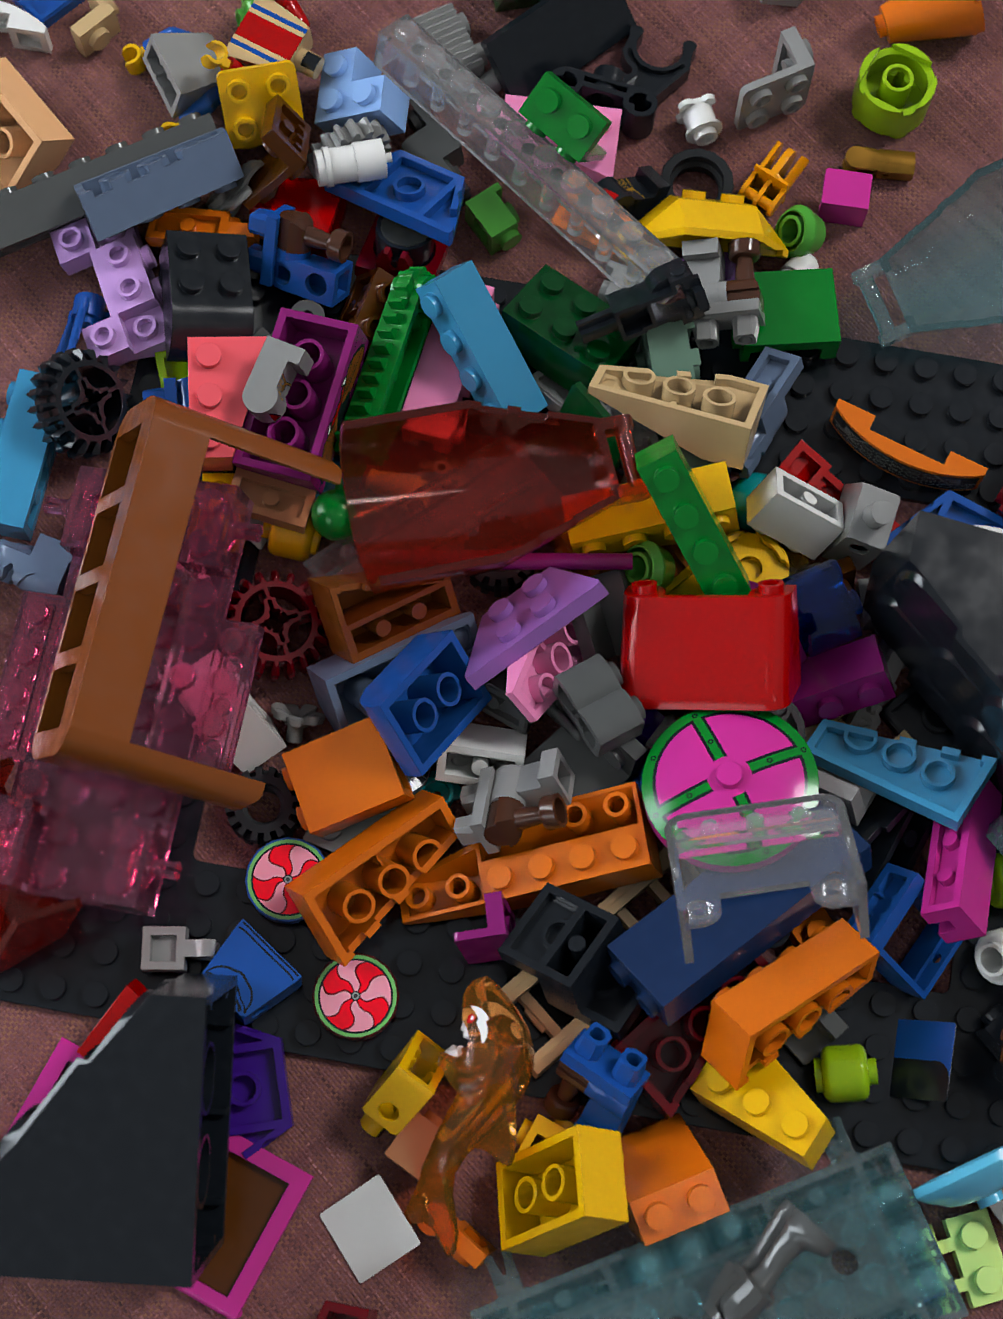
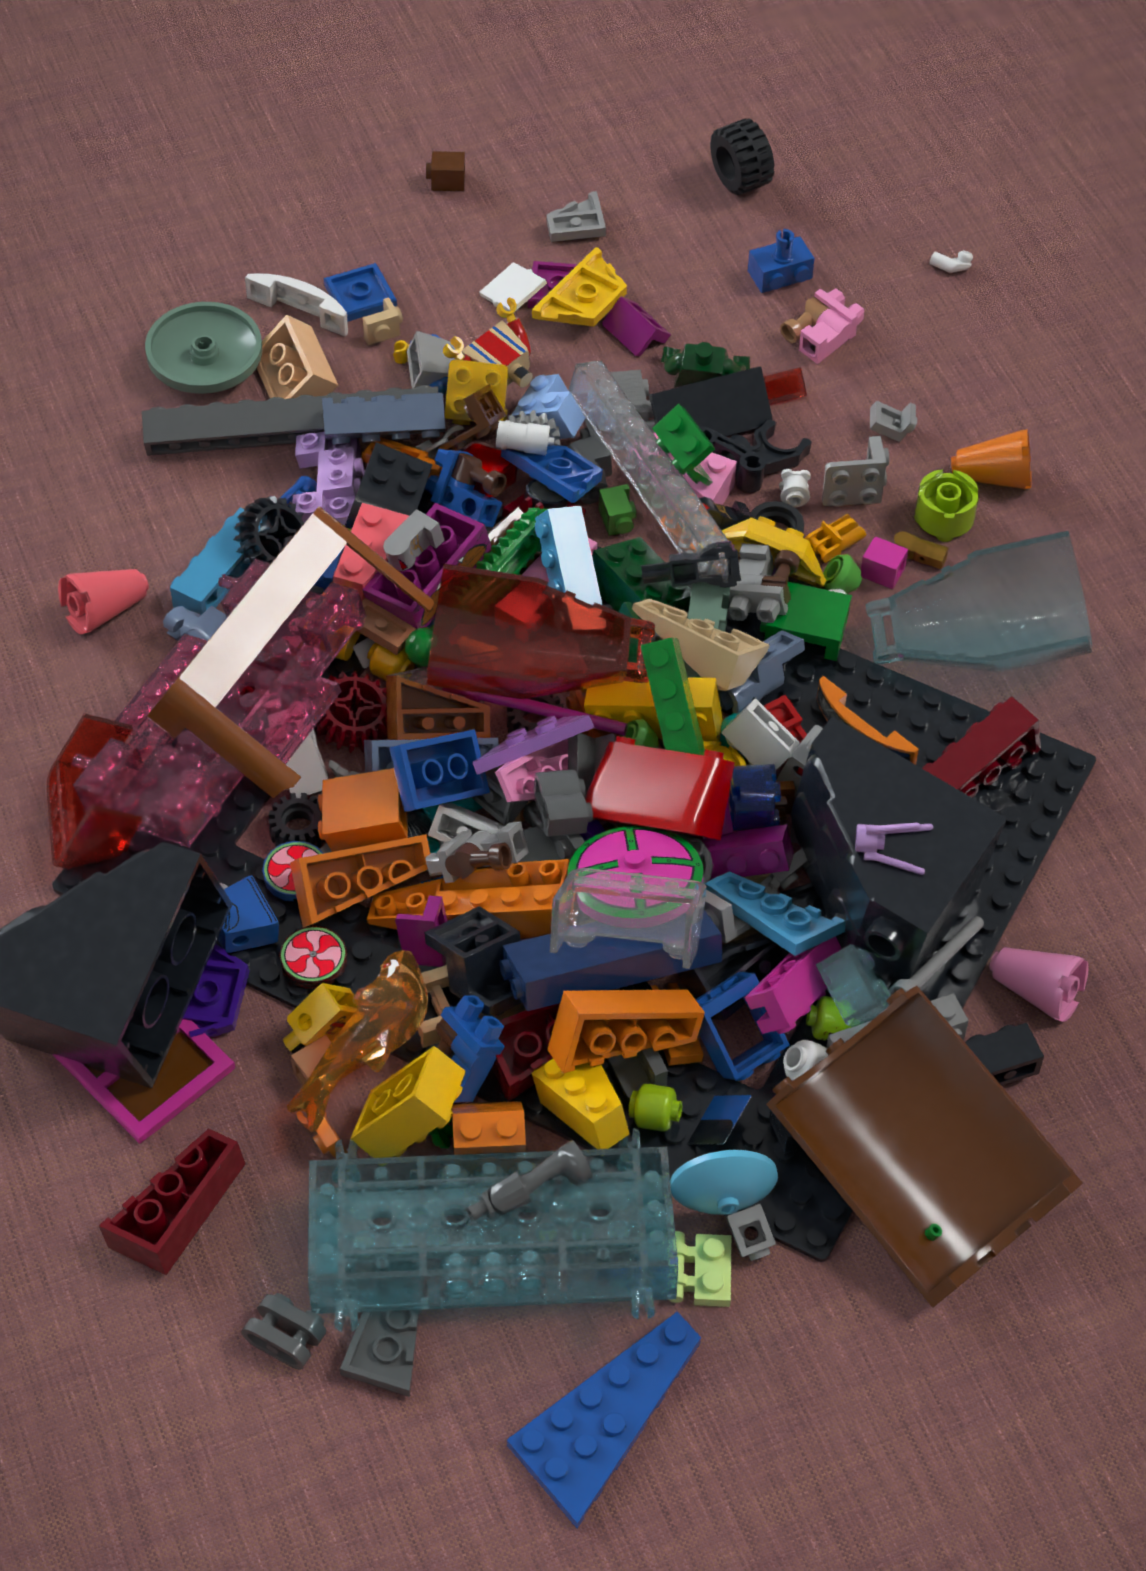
camera: 20 degrees right, 20 degrees down
white sticker [320,1175,420,1283] -> none

